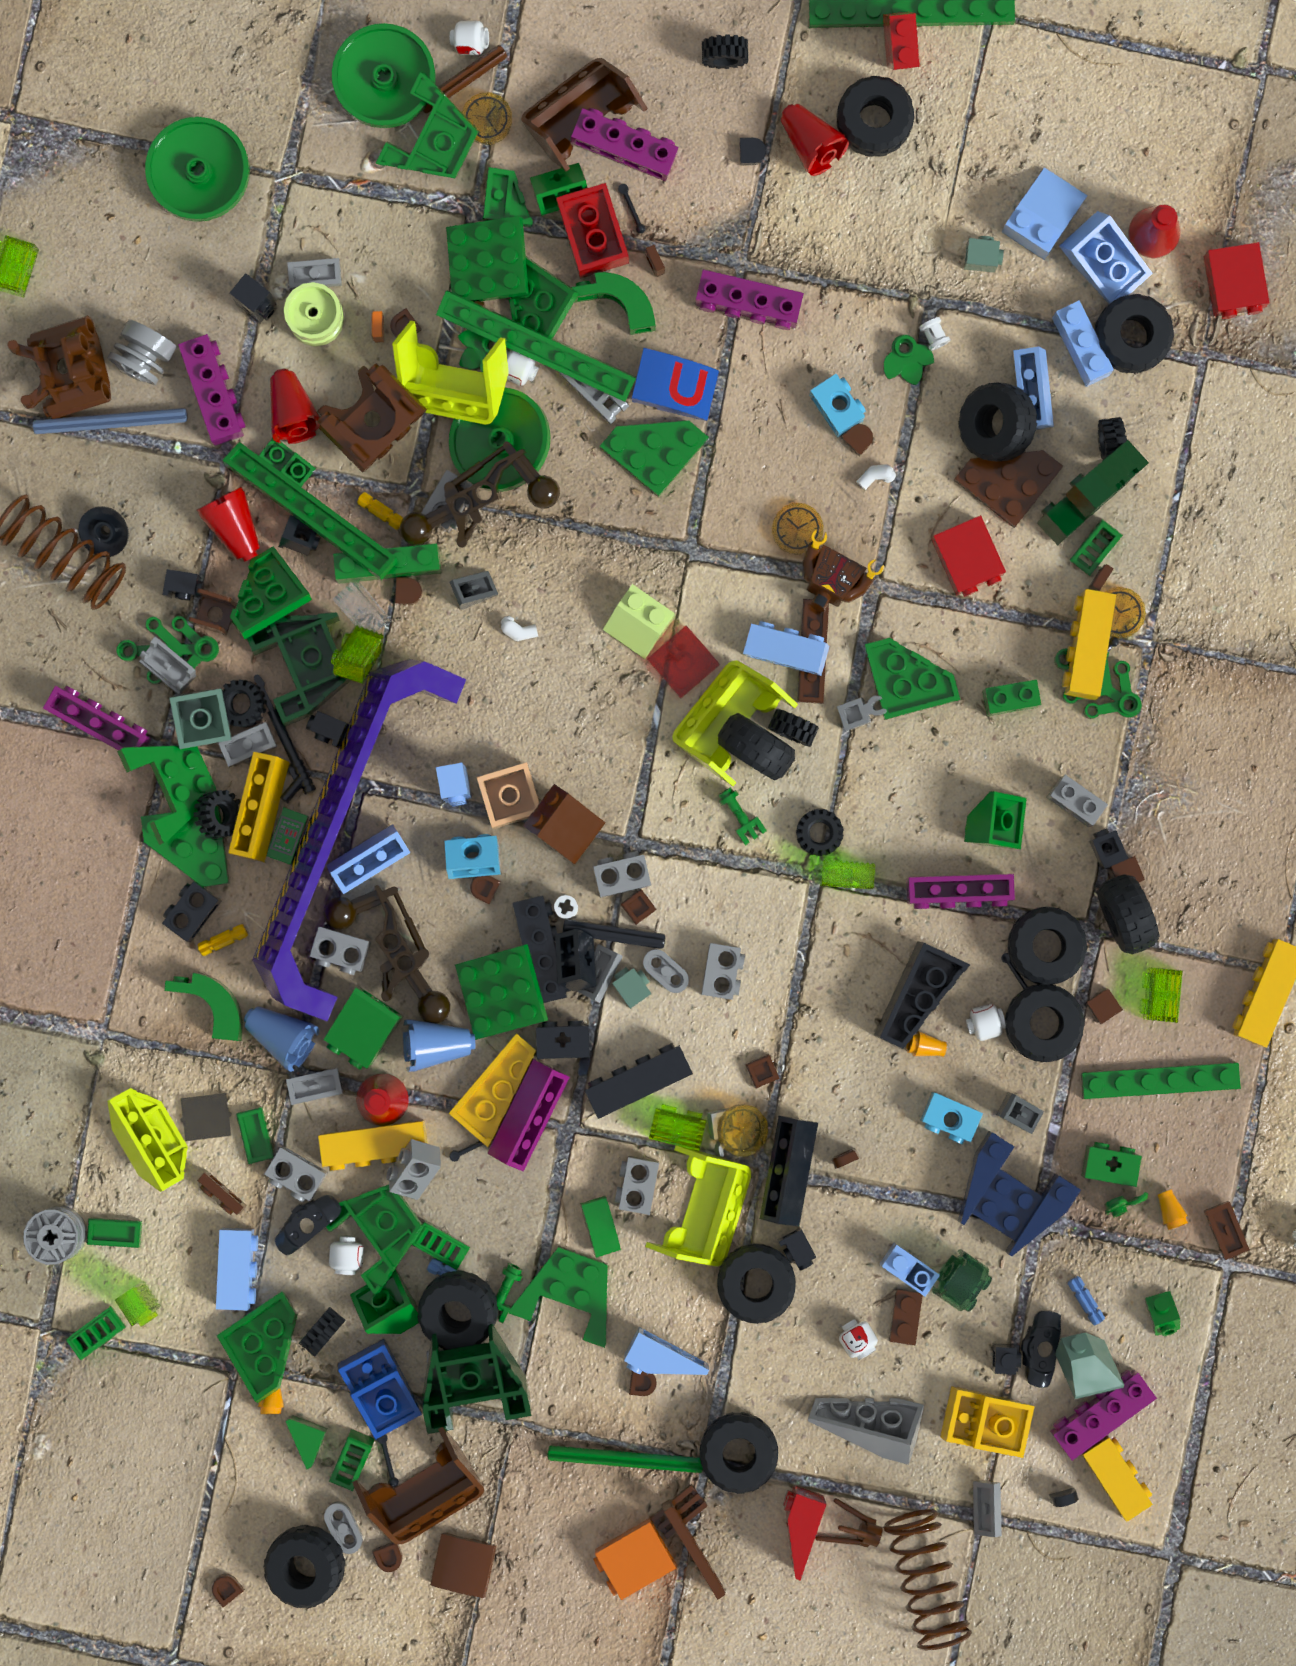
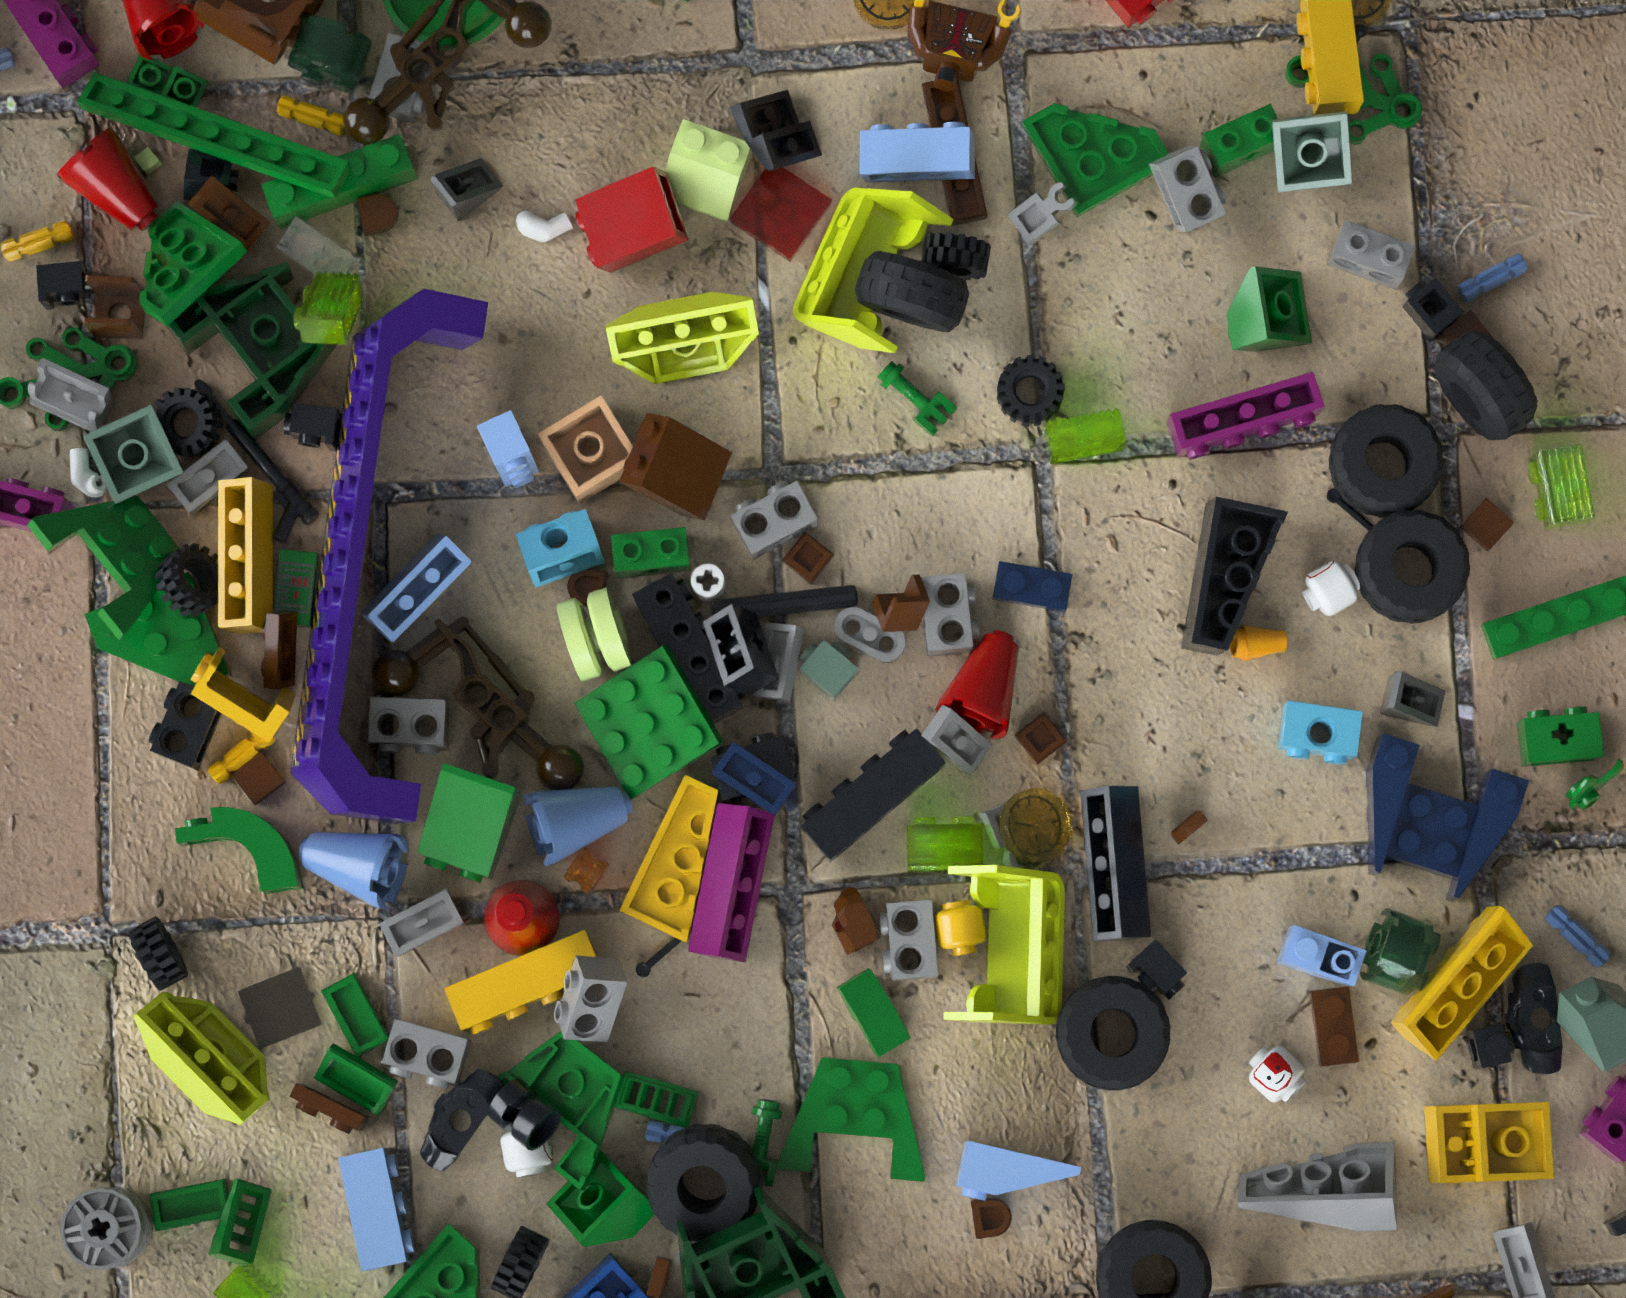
camera: 15 degrees left, 5 degrees down
none -> yellow axle [1,220,74,262]
none -> white arm [70,448,107,498]
none -> black tyre [128,916,188,991]
none -> yellowish green piece [134,147,162,175]
none -> reddish brown plate [188,175,270,251]
none -> yellow panel [190,647,296,742]
none -> green slope [208,1179,272,1265]
none -> reddish brown tile [232,752,286,805]
none -> reddish brown plate [261,610,297,689]
none -> clear green brick [287,16,372,94]
none -> green tile [313,1043,398,1116]
none -> black wheel [488,1078,562,1151]
none -> yellowish green wheel [556,587,633,682]
none -> clear orange wheel [563,847,609,895]
none -> red brick [575,166,689,273]
none -> neon yellow wedge [605,292,759,384]
none -> green brick [611,527,691,579]
none -> reddish brown tile [646,1256,672,1298]
none -> dark blue plate [712,742,796,816]
none -> black slope [730,90,822,172]
none -> reddish brown rock [832,887,881,955]
none -> reddish brown panel [872,574,930,632]
none -> light grey plate [921,705,992,775]
none -> yellow head [934,899,986,956]
none -> red cone [935,630,1019,739]
none -> dark blue plate [992,561,1073,612]
none -> light grey brick [1149,145,1226,233]
none -> sand green slope [1272,111,1352,193]
none -> yellow slope [1391,906,1533,1061]
none -> medium blue axle [1457,254,1528,303]

